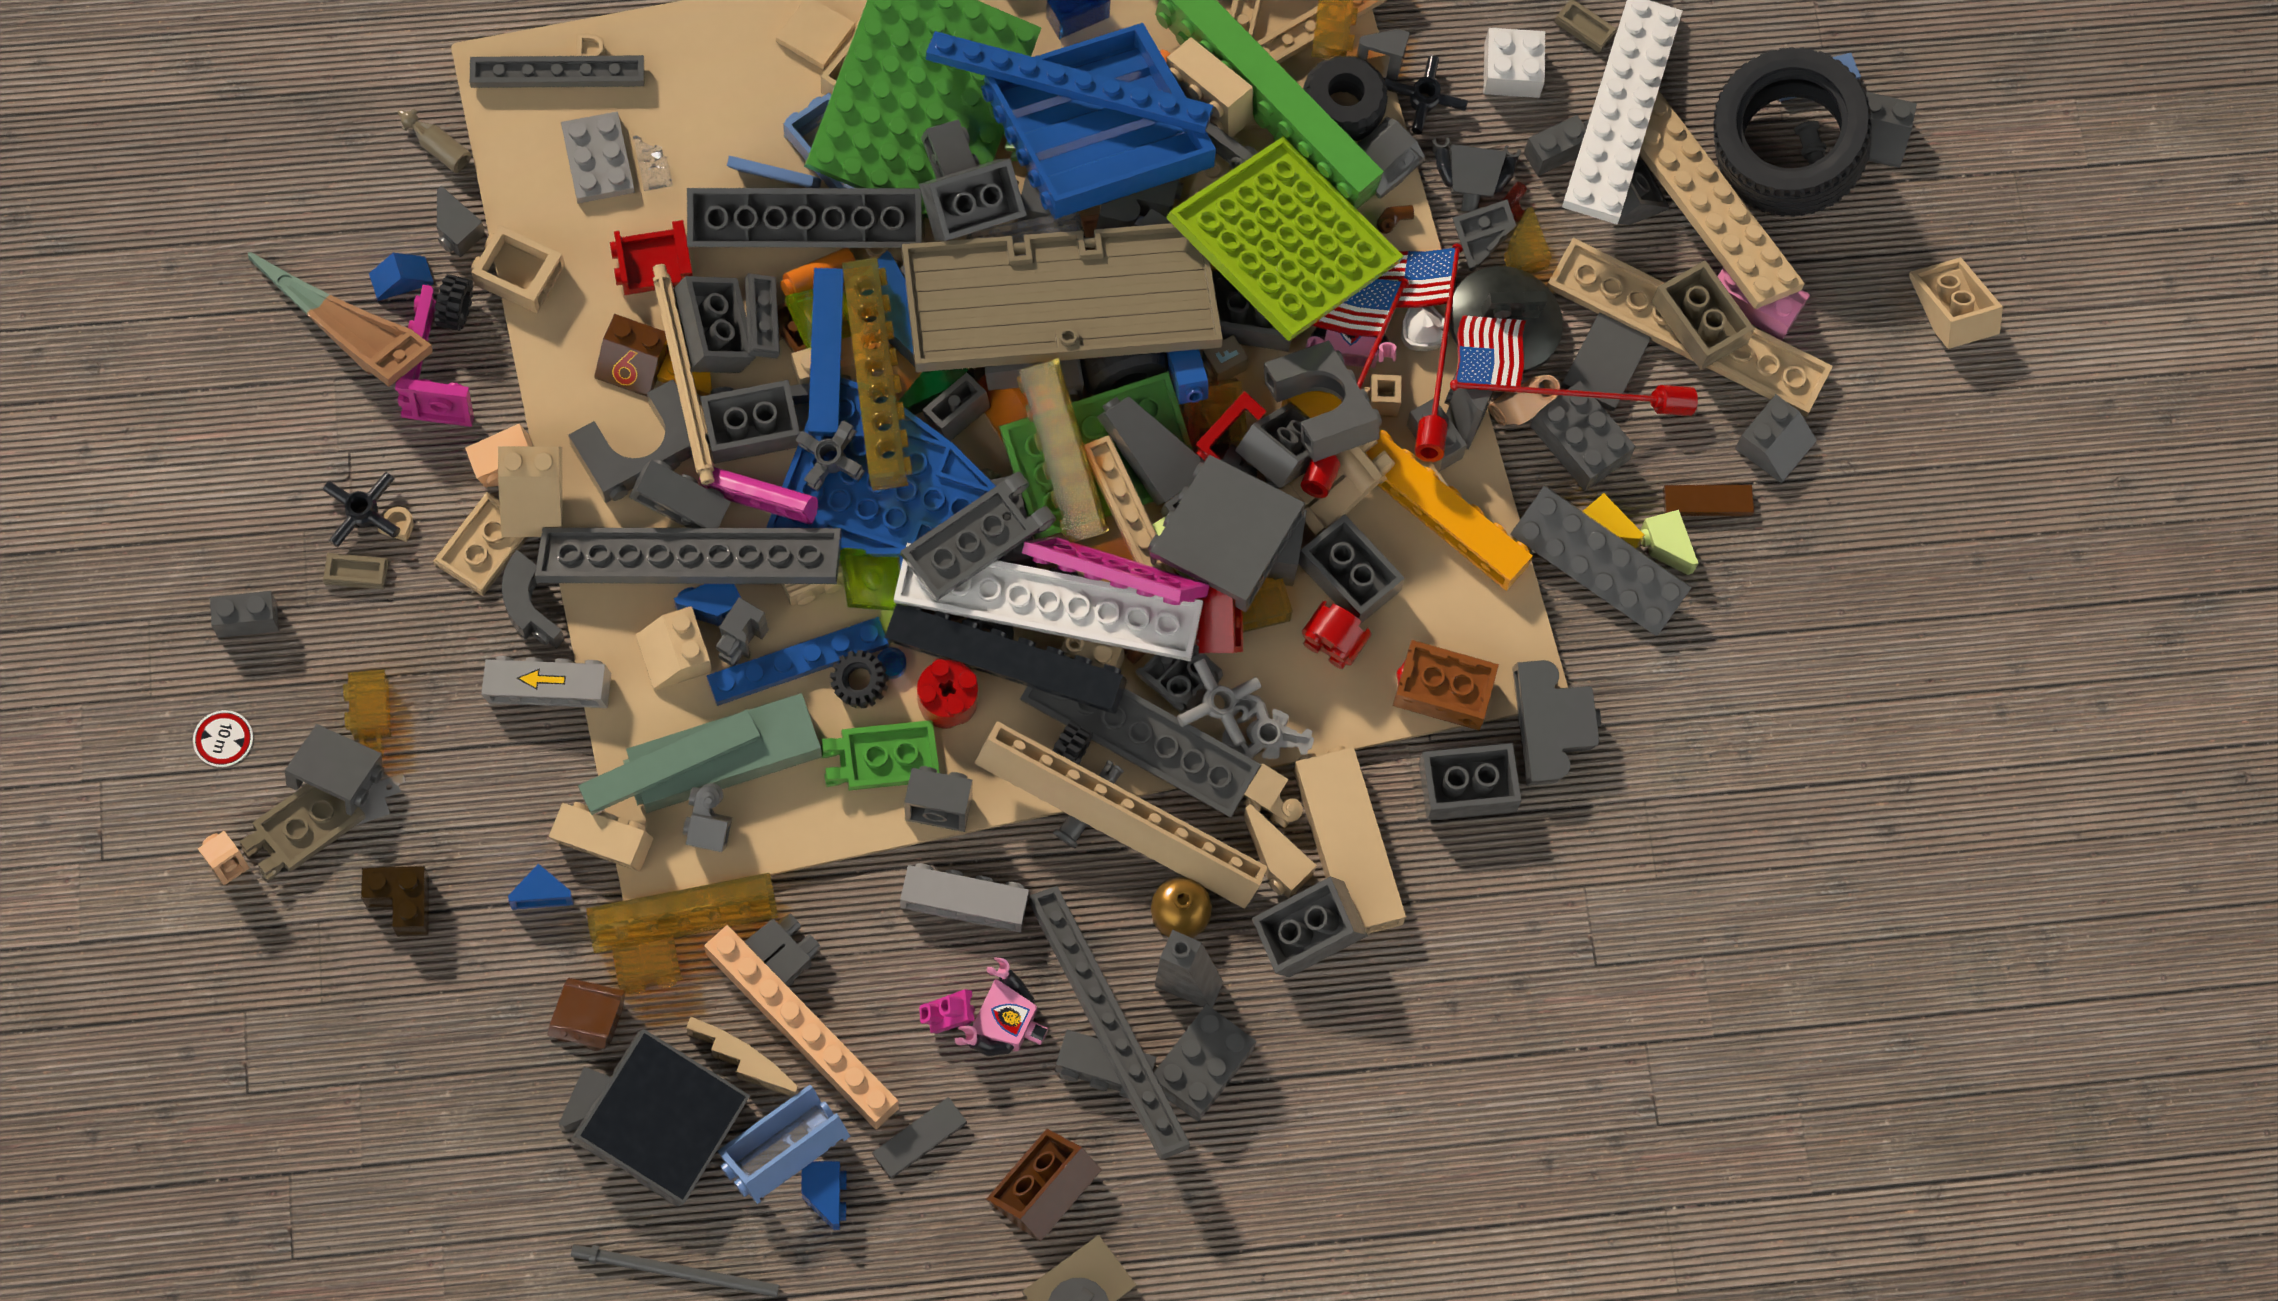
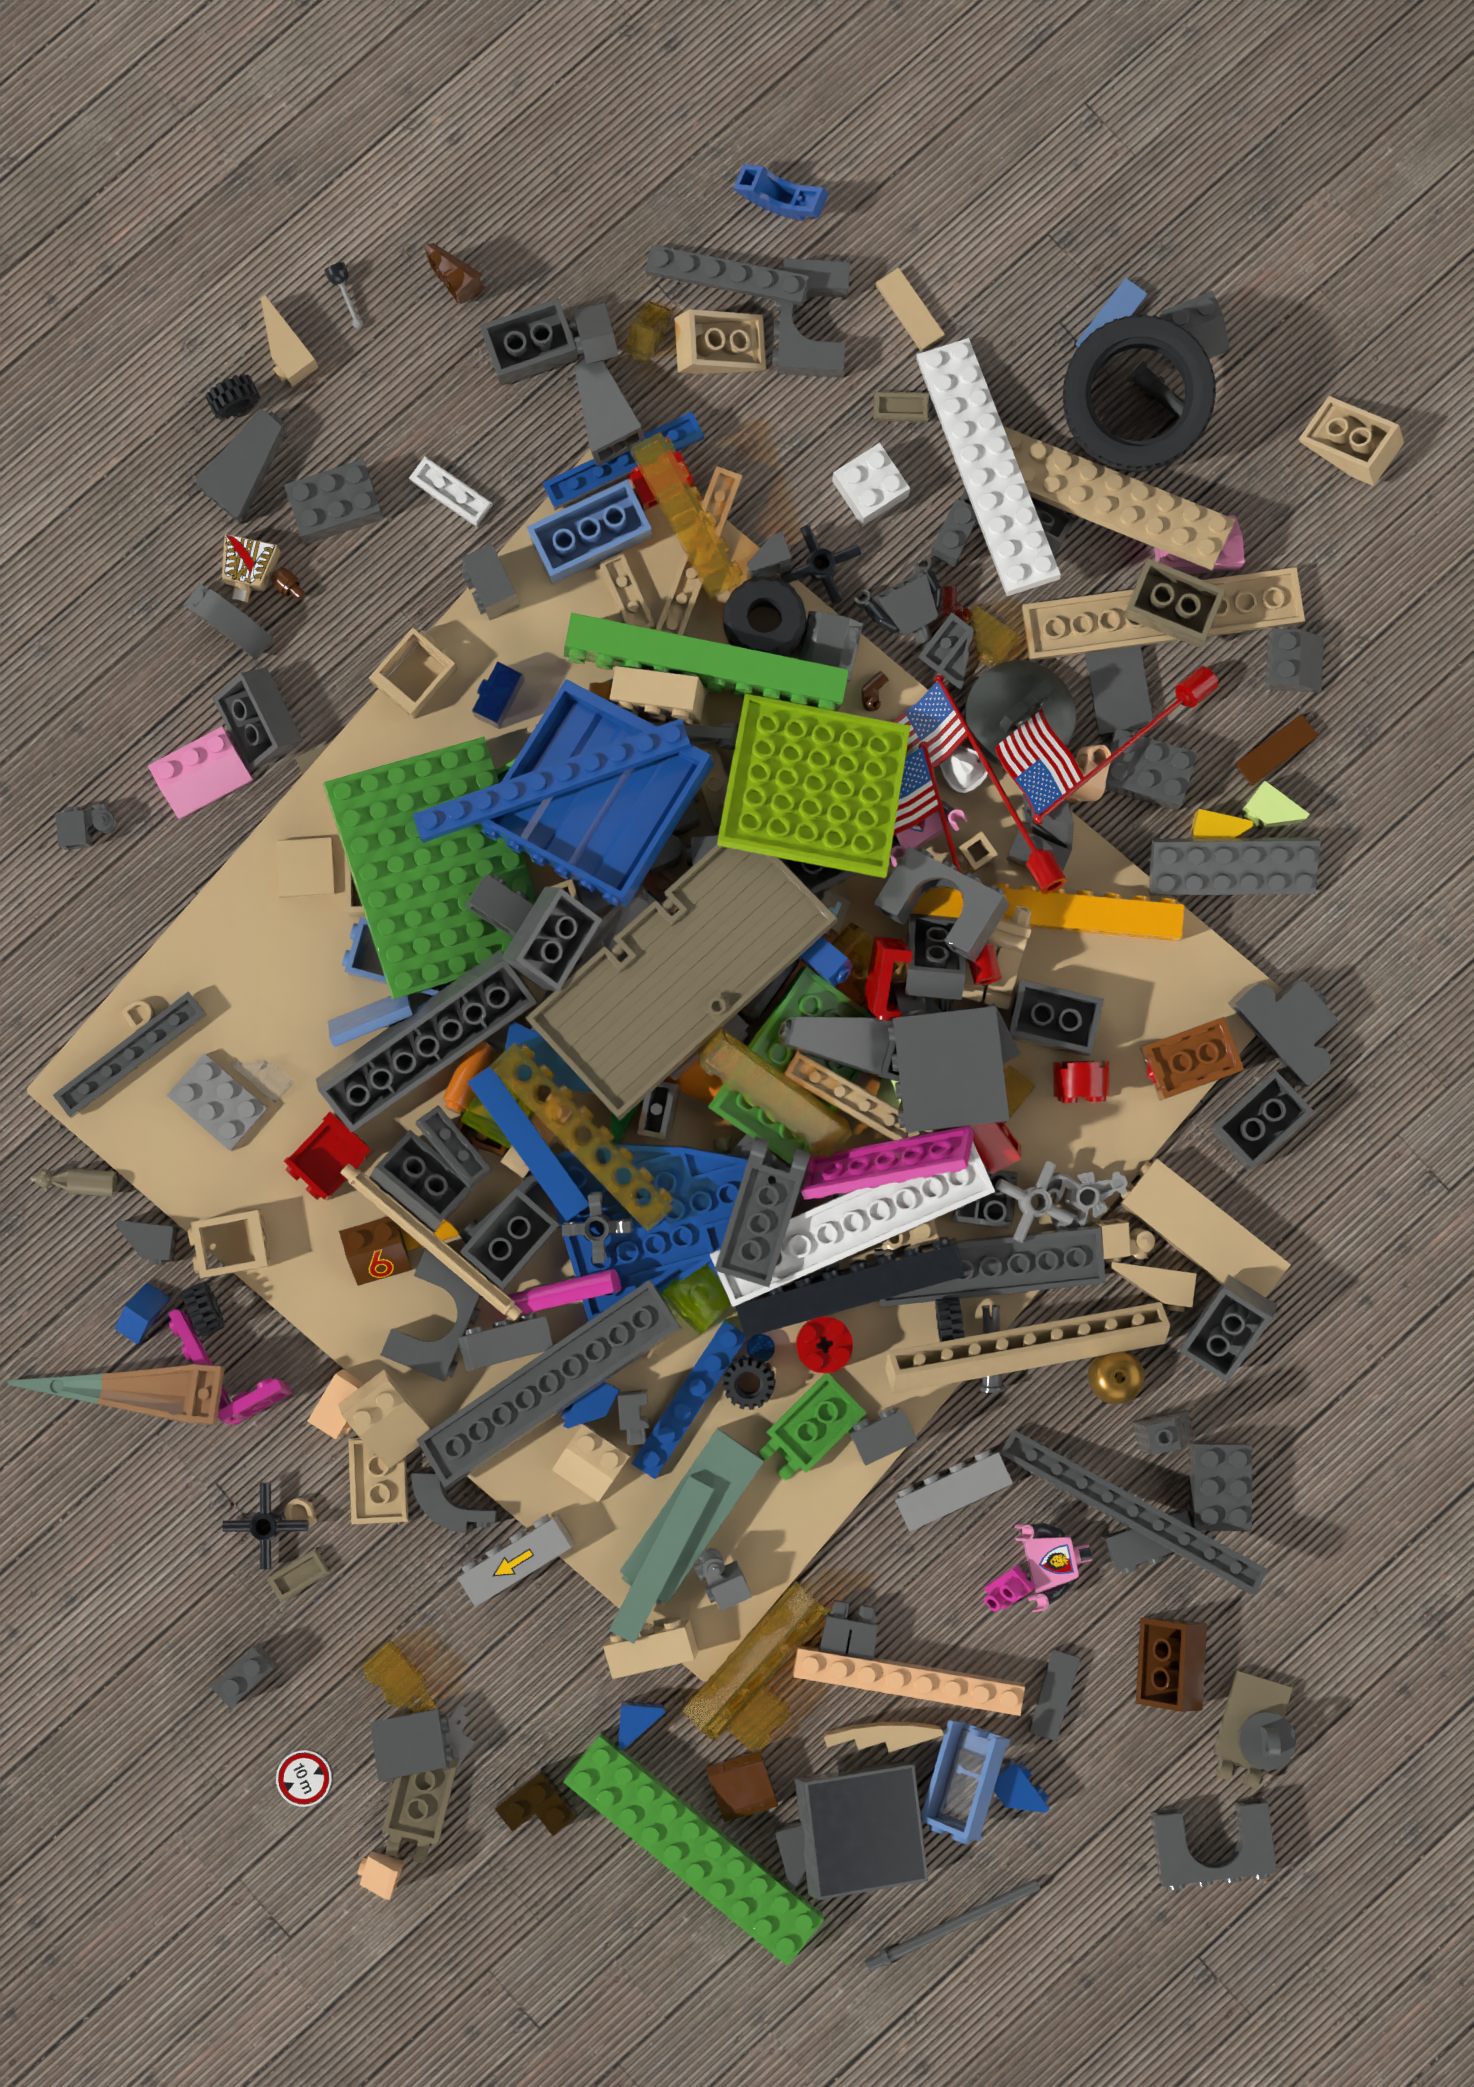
camera: 30 degrees left, 15 degrees up
none -> bright green brick [563,1732,824,1966]

